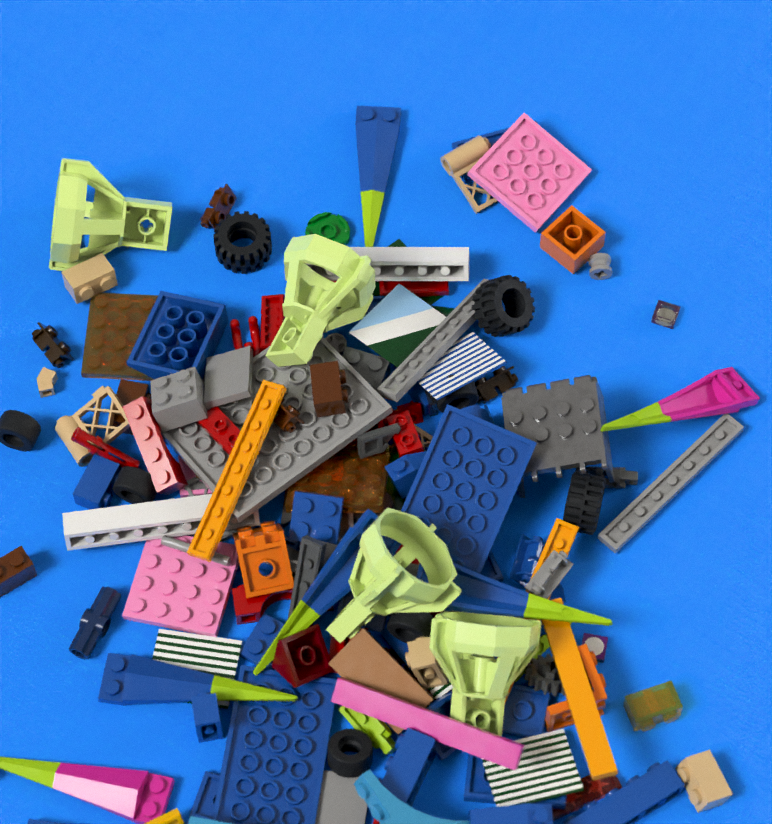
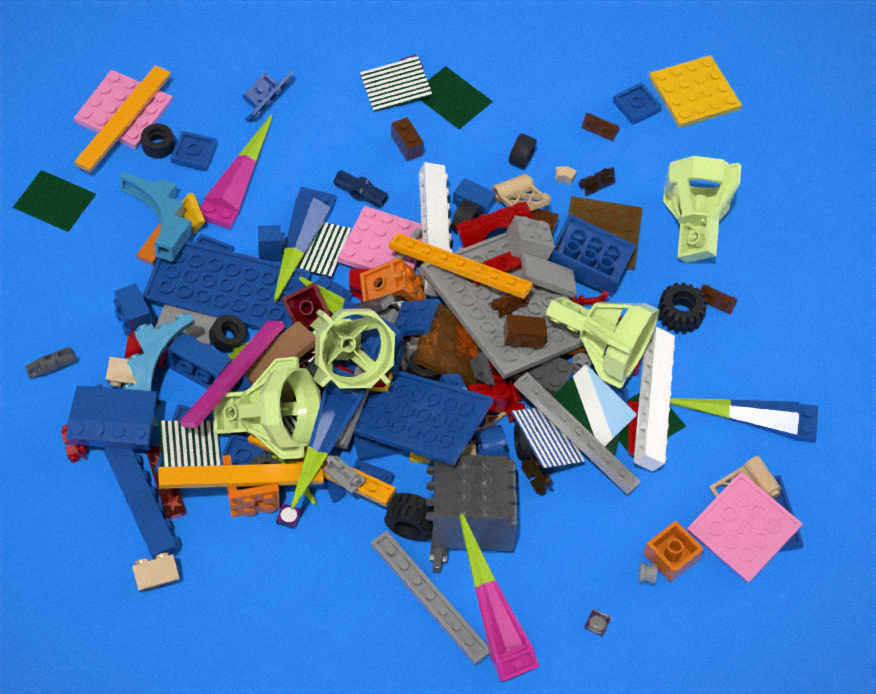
camera: 90 degrees right, 5 degrees down
tan brick [61,253,118,304] -> none
red pin [71,427,140,468] -> none
green tile [305,212,350,245] -> none
black tyre [472,275,535,337] -> none
clear yellow brick [623,680,683,732] -> none

